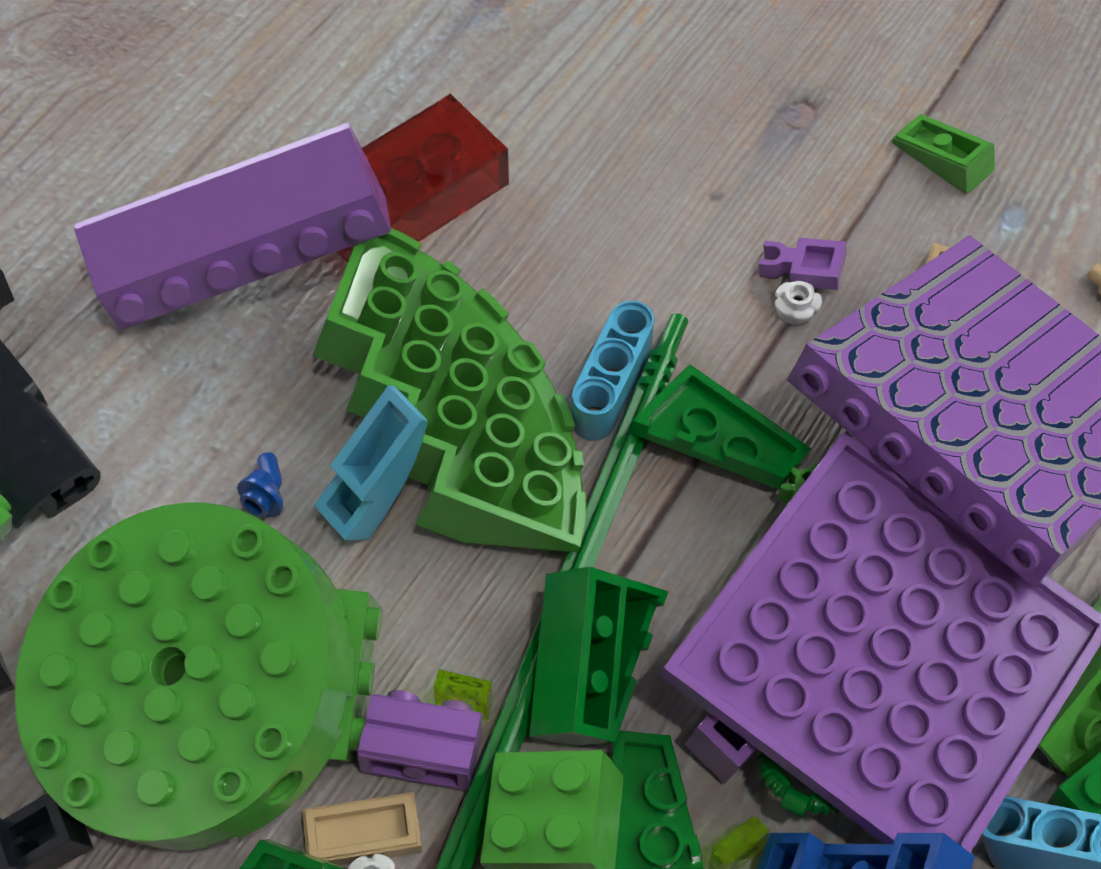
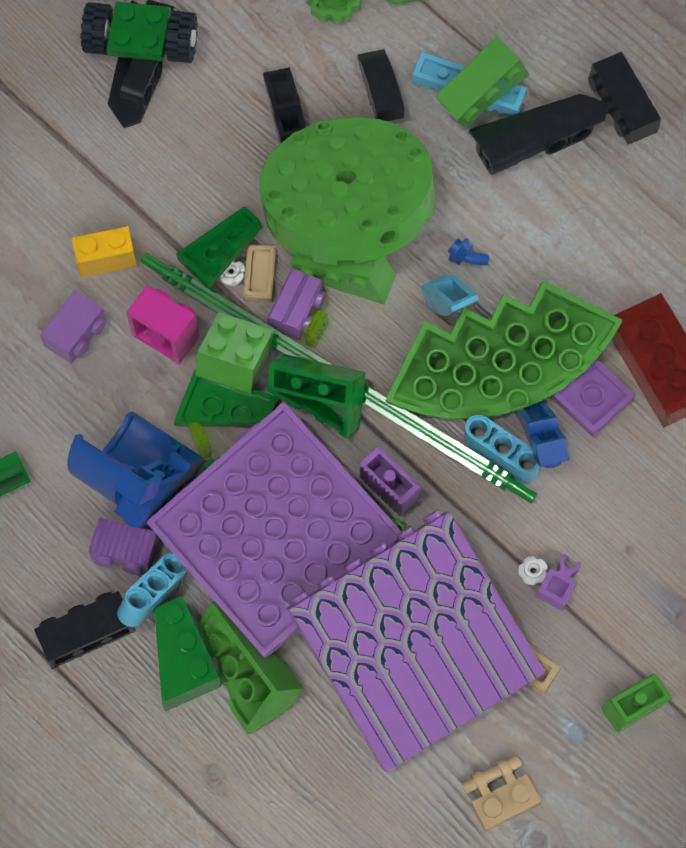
camera: 105 degrees right, 10 degrees up
medium lavender slope [74,122,391,331] -> none
green wing [629,364,811,490] -> none
none -> medium lavender brick [360,447,422,516]
none -> blue slope [515,400,569,468]
none -> medium lavender plate [550,359,635,437]

